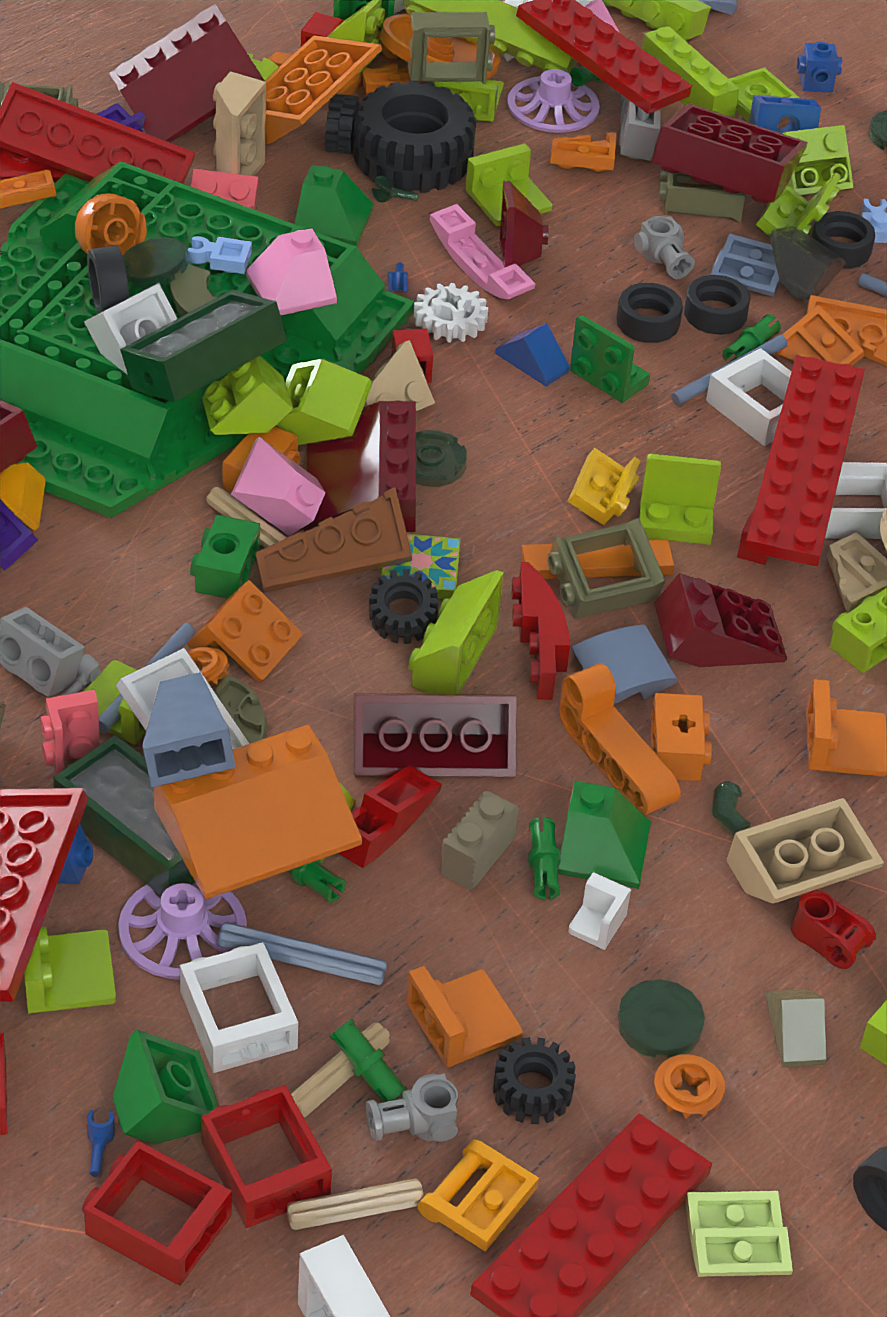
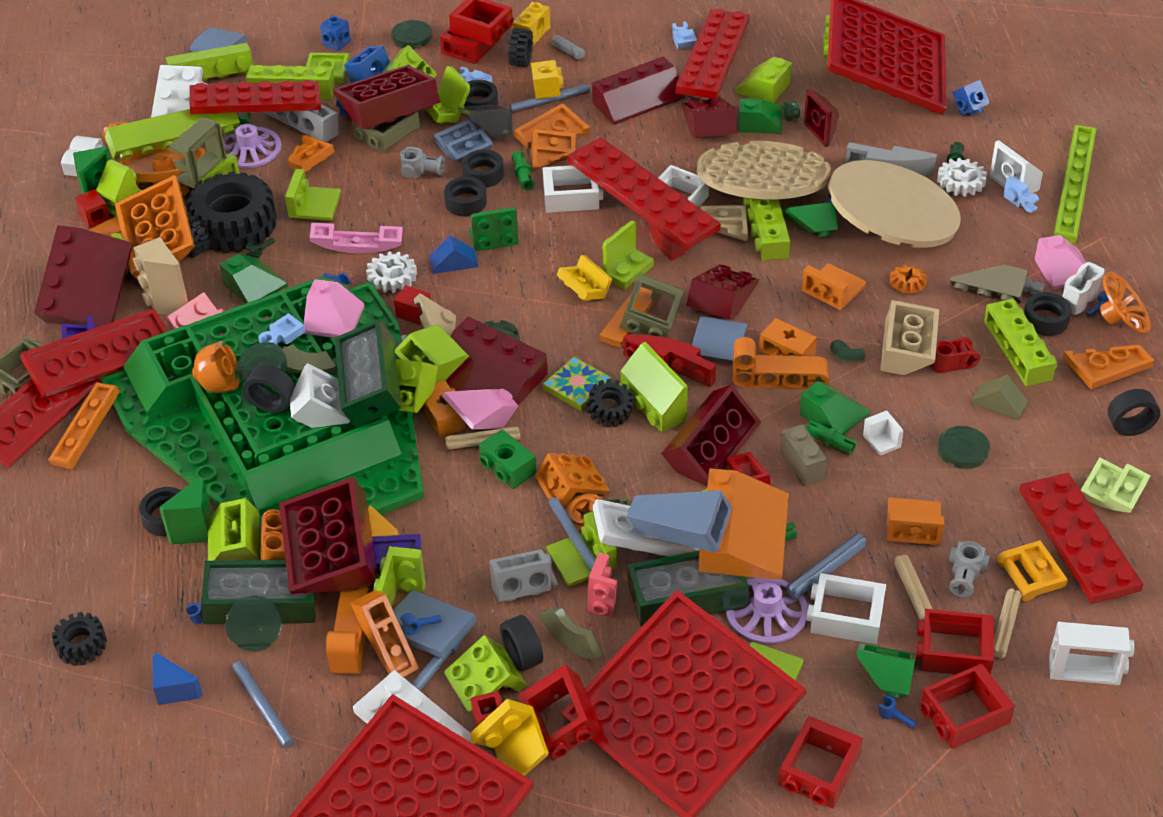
camera: 50 degrees left, 0 degrees up
dark orange wing [255,487,412,593] -> none
green pin [330,1019,408,1102] -> none
black tyre [493,1037,576,1124] -> none
dark red slope [499,181,549,268] -> none
orange gear [653,1054,725,1119] -> none
sand blue bar [671,335,788,406] -> none

